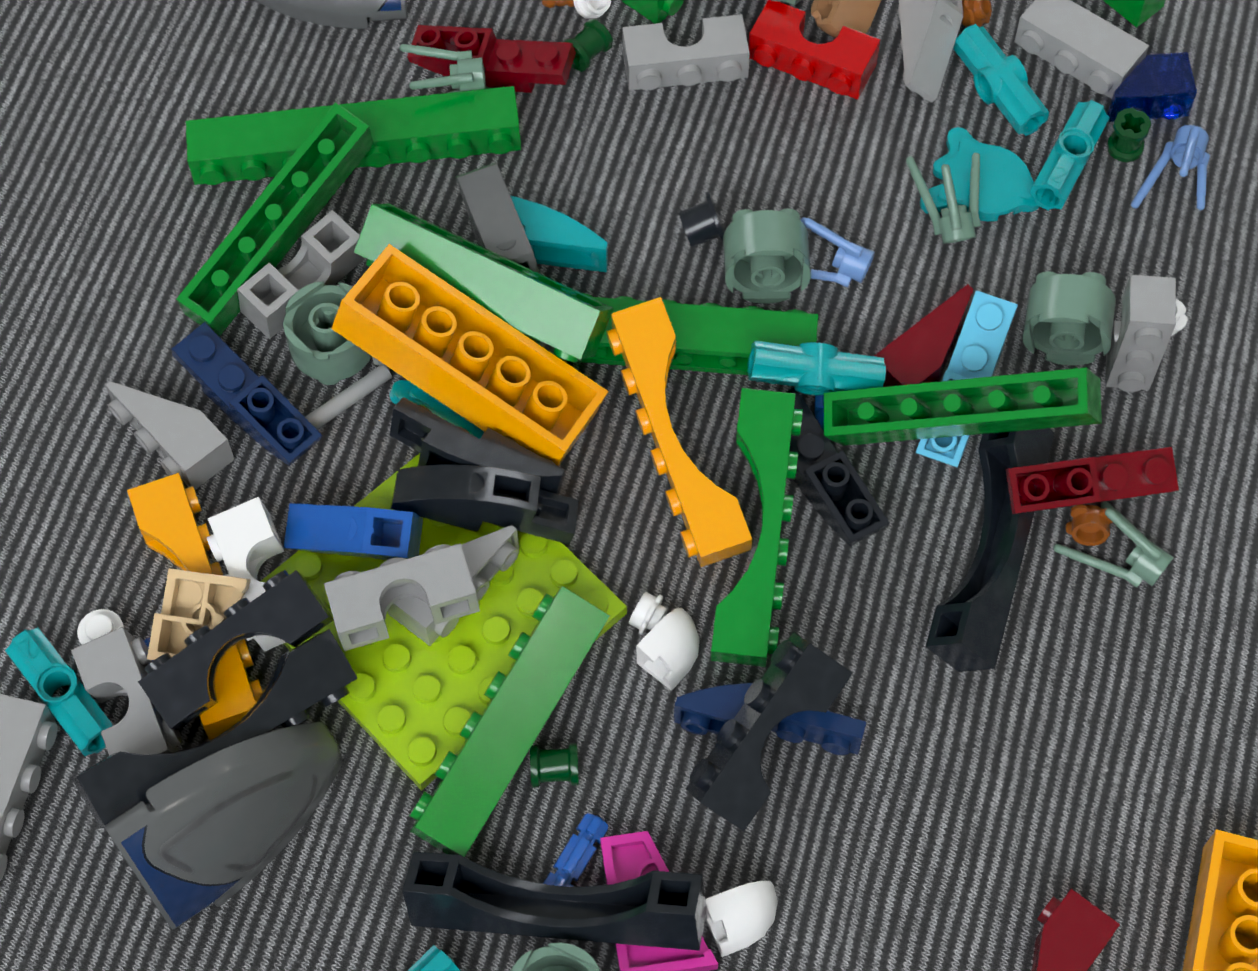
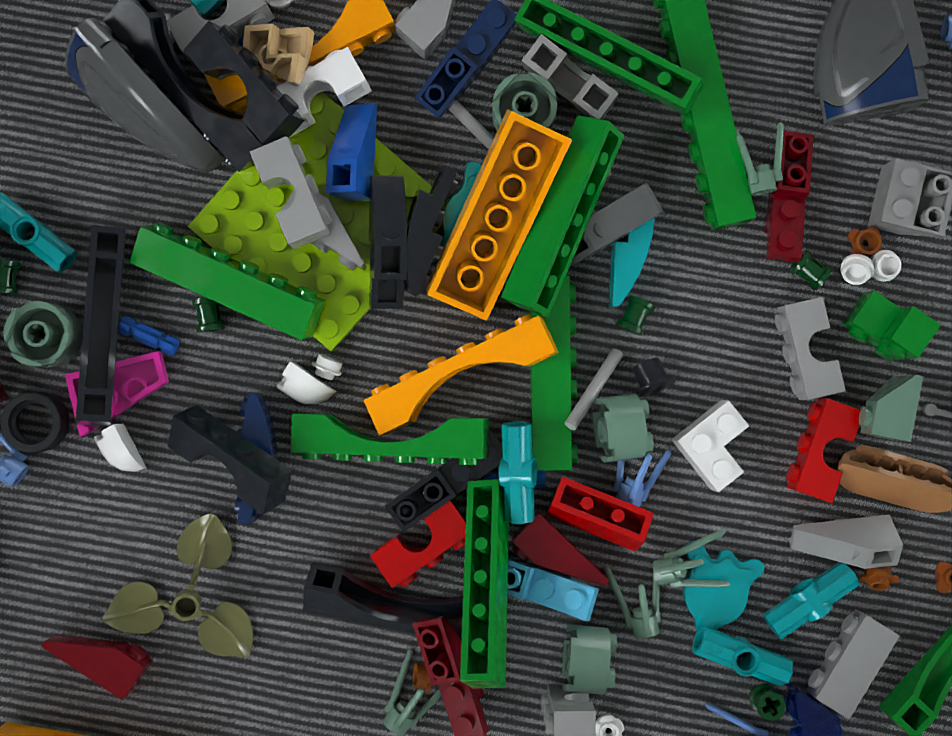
camera: 85 degrees right, 25 degrees up
none -> olive plant [102,513,253,657]
none -> red arch [370,499,466,588]
none -> red brick [546,476,654,552]
none -> light grey bar [565,348,623,430]
none -> sand green plant [604,565,661,638]
none -> dark green bush [616,295,655,336]
none -> white brick [671,400,749,492]

